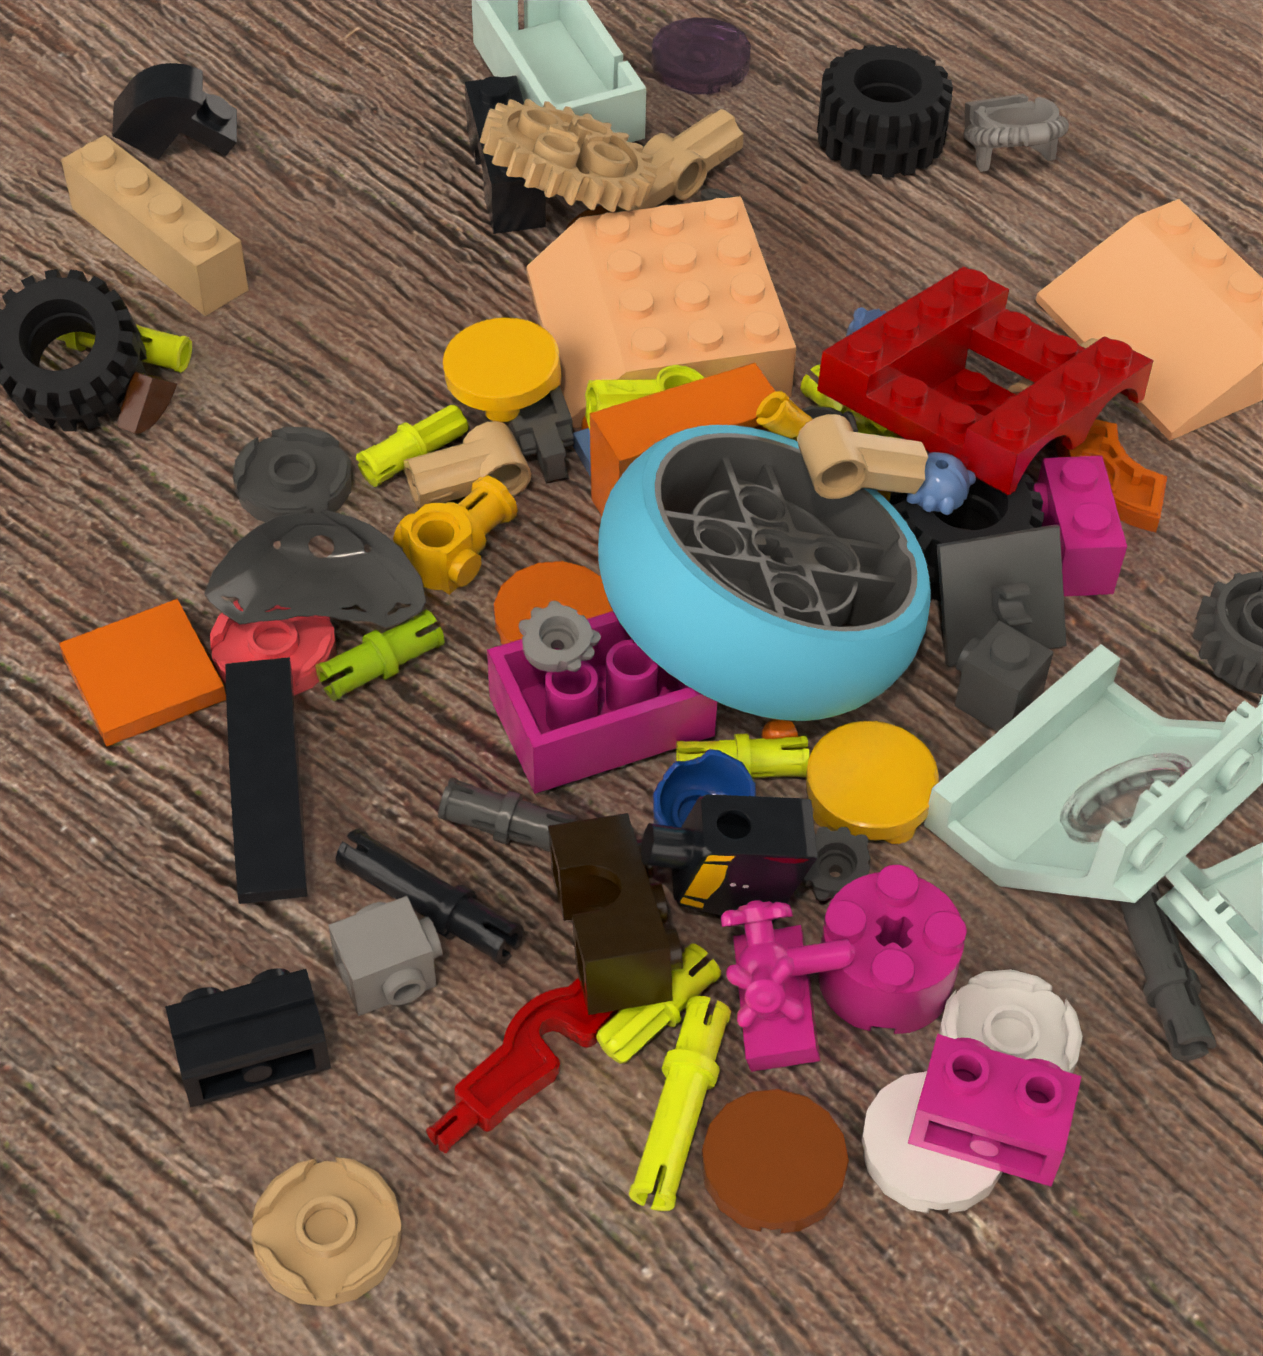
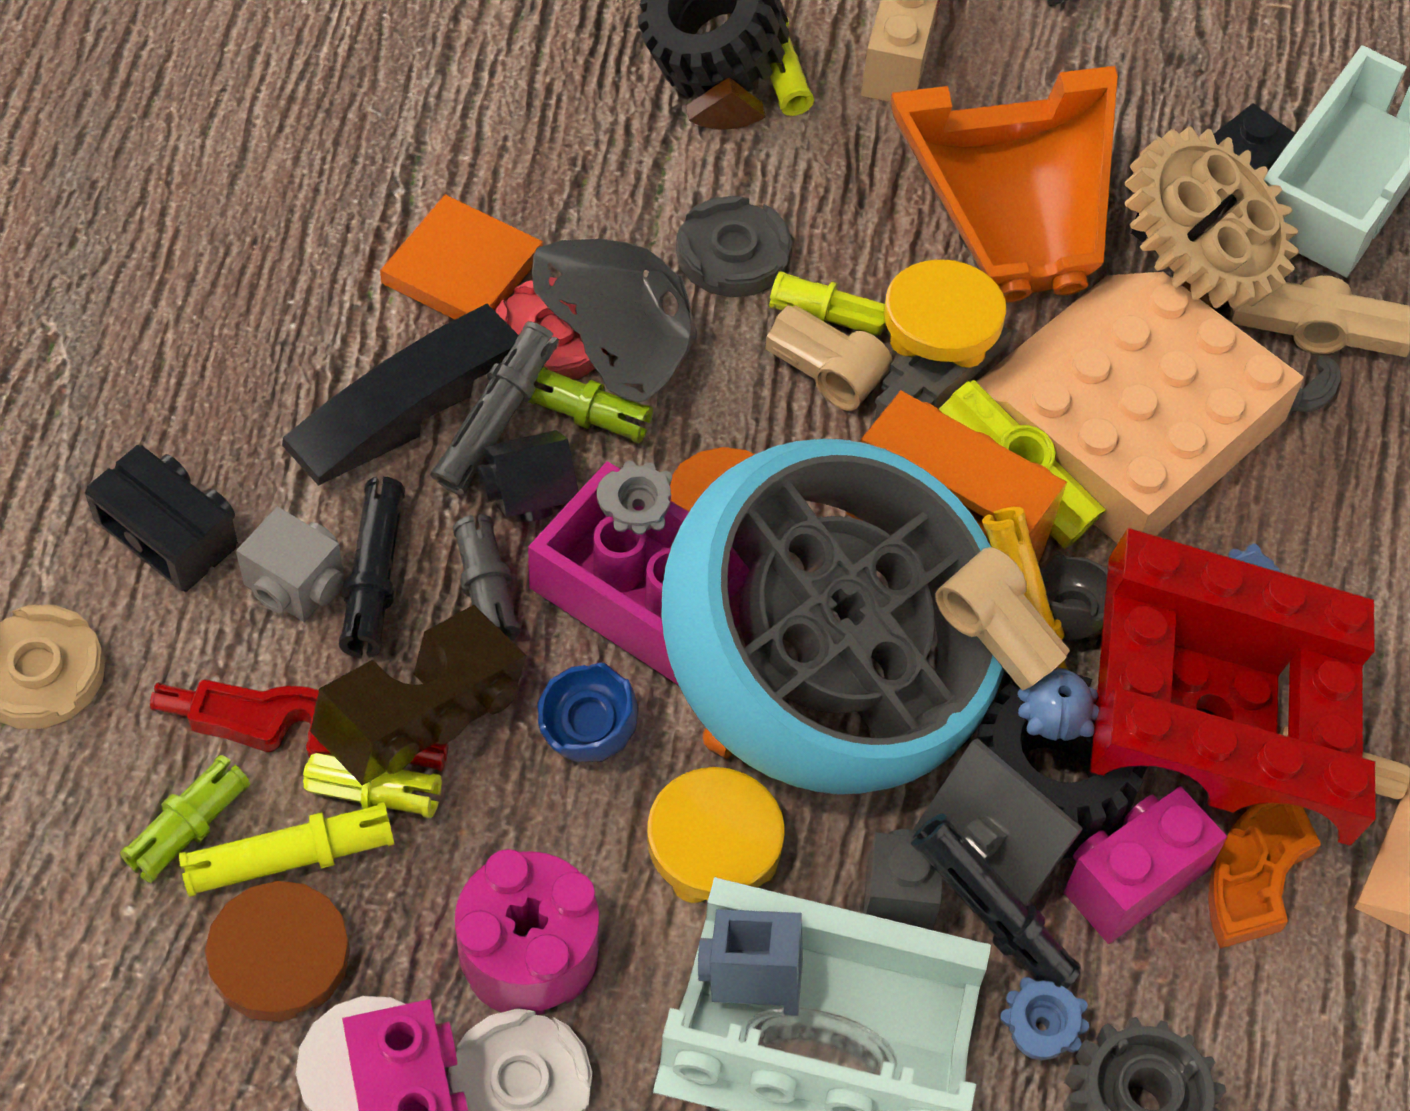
camera: 55 degrees right, 5 degrees up
yellow connector [393,475,518,595] -> none
black torso [641,794,817,924] -> none
neon yellow pin [676,733,809,778] -> none
dark pink piece [721,900,855,1072] -> none
dark grey animal [802,827,871,901] -> none
none -> lime pin [120,755,250,883]
none -> dark grey pin [430,321,560,495]
none -> black brick [478,430,579,522]
none -> sand blue brick [698,909,803,1016]
none -> orange cone [890,66,1118,303]
none -> black pin [911,813,1081,989]
none -> medium blue animal [1000,977,1089,1060]

